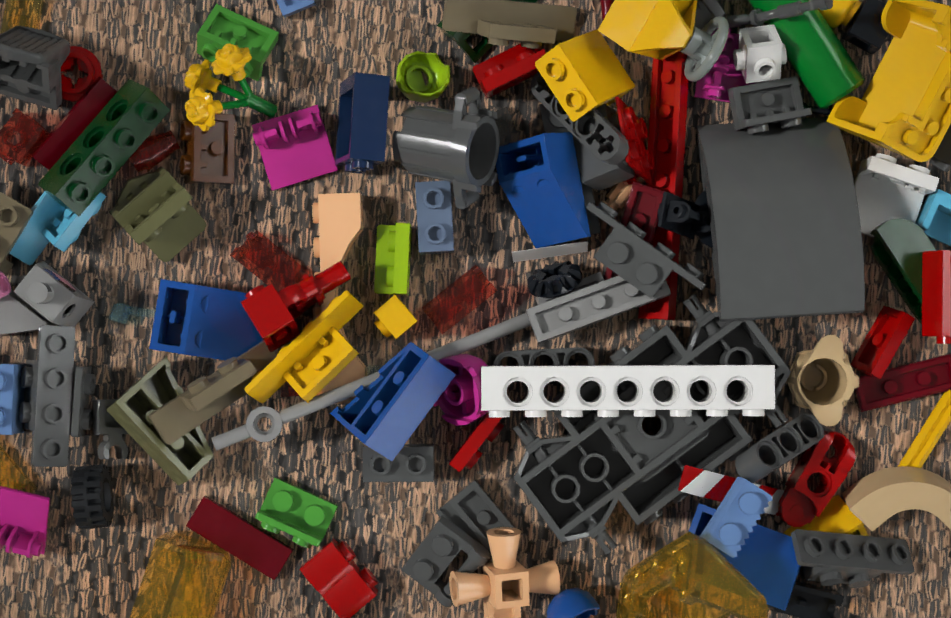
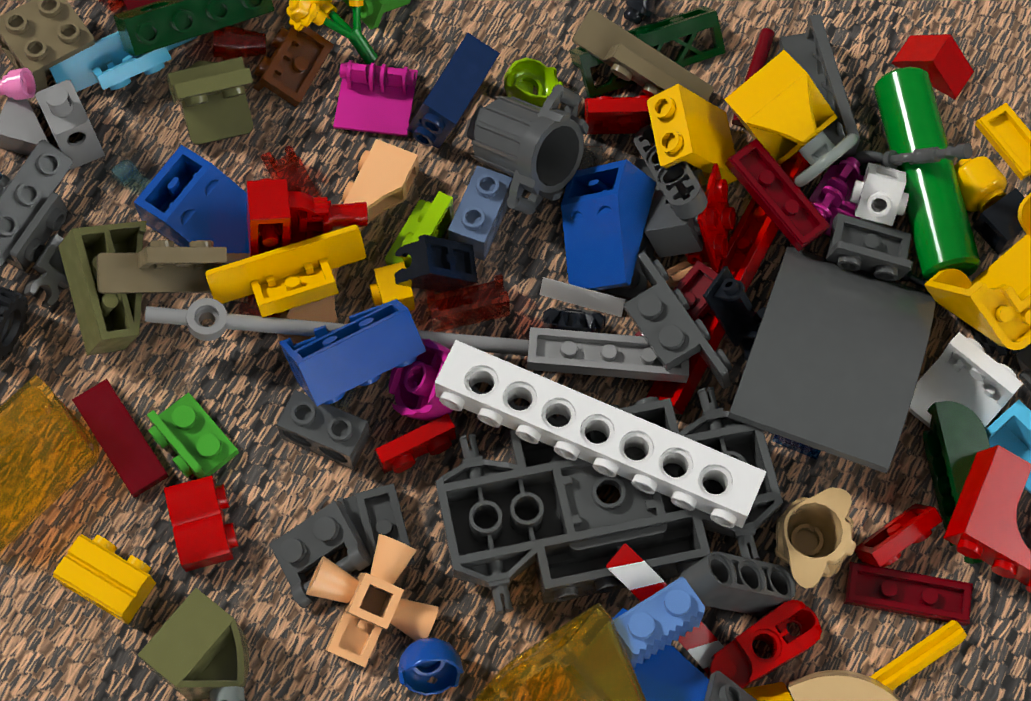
camera: 20 degrees right, 20 degrees down
none -> black hinge [394,234,478,293]
none -> dark red tile [725,138,830,252]

